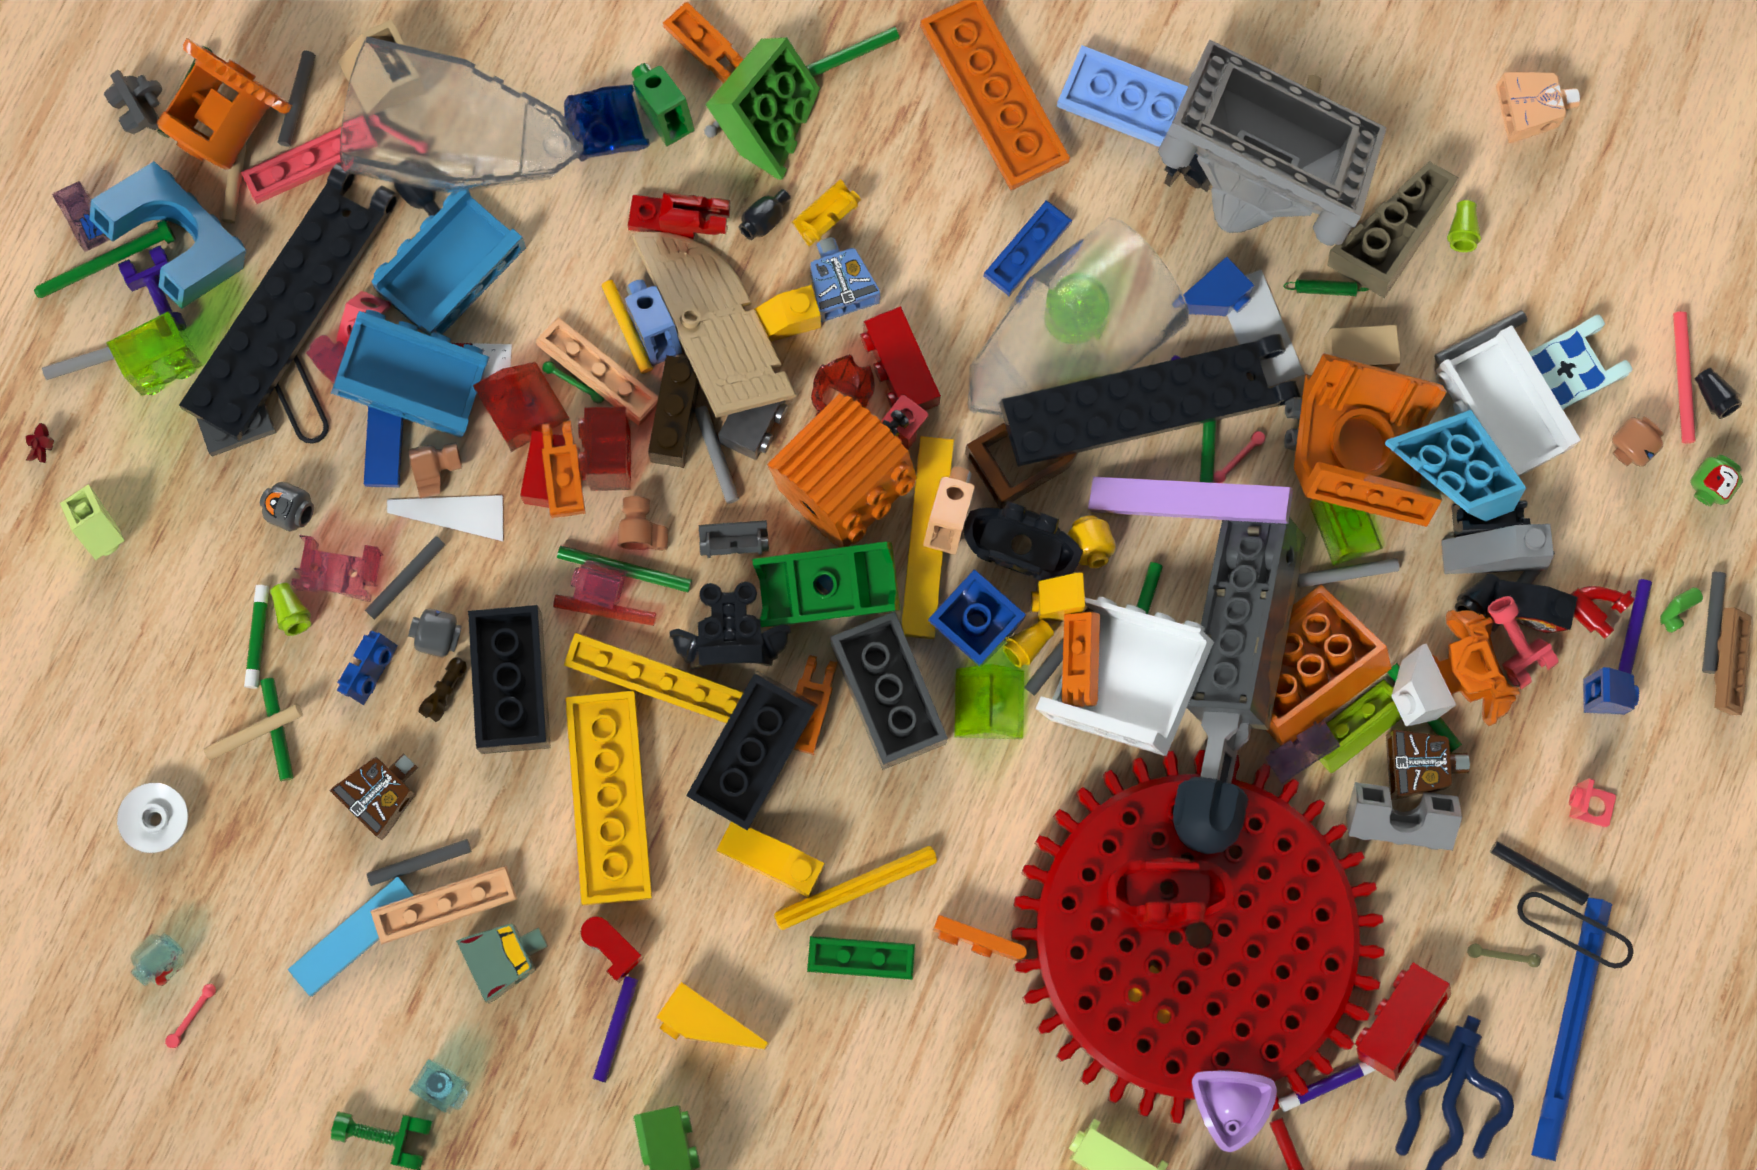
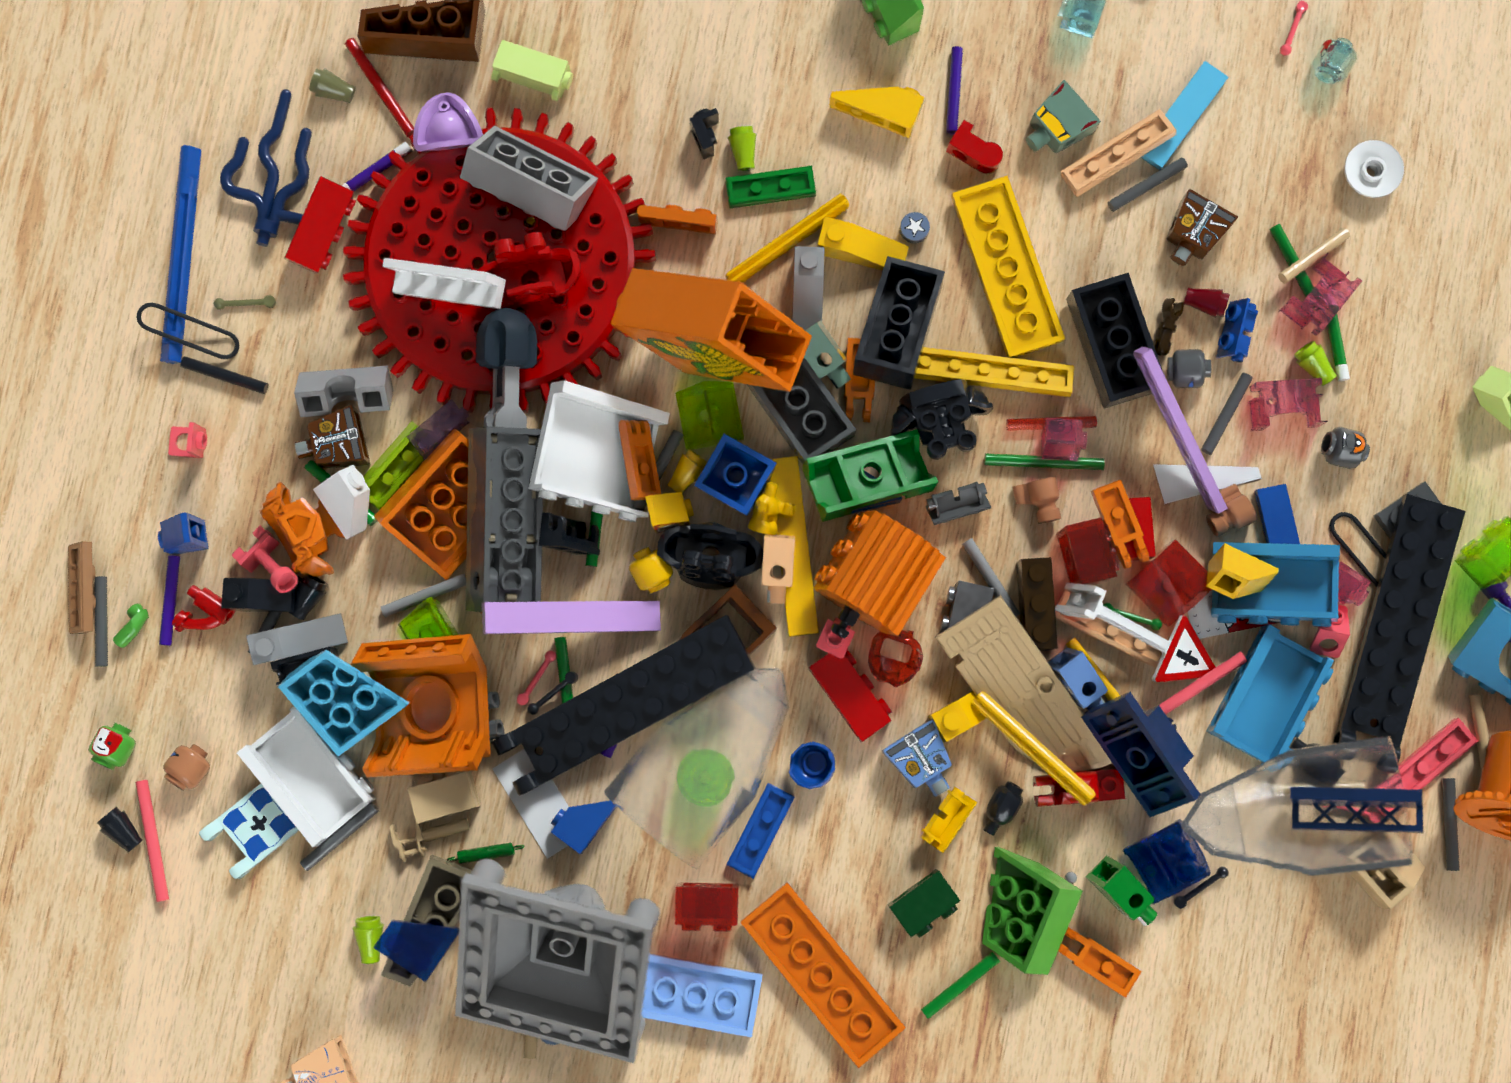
camera: 175 degrees right, 5 degrees up
none -> clear blue wing [373,919,459,982]
none -> white fence [382,258,506,309]
none -> tan piece [389,818,470,862]
none -> light grey slope [460,125,598,231]
none -> black hinge [527,672,578,715]
none -> black hinge [539,512,600,555]
none -> orange brick [610,268,812,392]
none -> clear red brick [675,882,739,932]
none -> black bracket [689,108,719,160]
none -> lime cone [728,126,756,171]
none -> yellow piece [748,482,796,535]
none -> blue hair [789,742,835,789]
none -> light grey slope [793,246,825,330]
none -> sand green torso [804,320,851,389]
none -> dark green brick [887,869,961,938]
none -> sand blue tile [900,212,930,243]
none -> yellow axle [972,691,1096,806]
none -> white piece [1055,583,1216,682]
none -> dark blue brick [1081,692,1200,817]
none -> lavender tile [1133,347,1228,514]
none -> coral bar [1159,651,1247,715]
none -> black hinge [1174,867,1229,909]
none -> dark red cone [1184,287,1230,318]
none -> yellow slope [1206,543,1279,599]
none -> clear pink piece [1278,253,1362,336]
none -> dark blue fence [1290,787,1423,833]

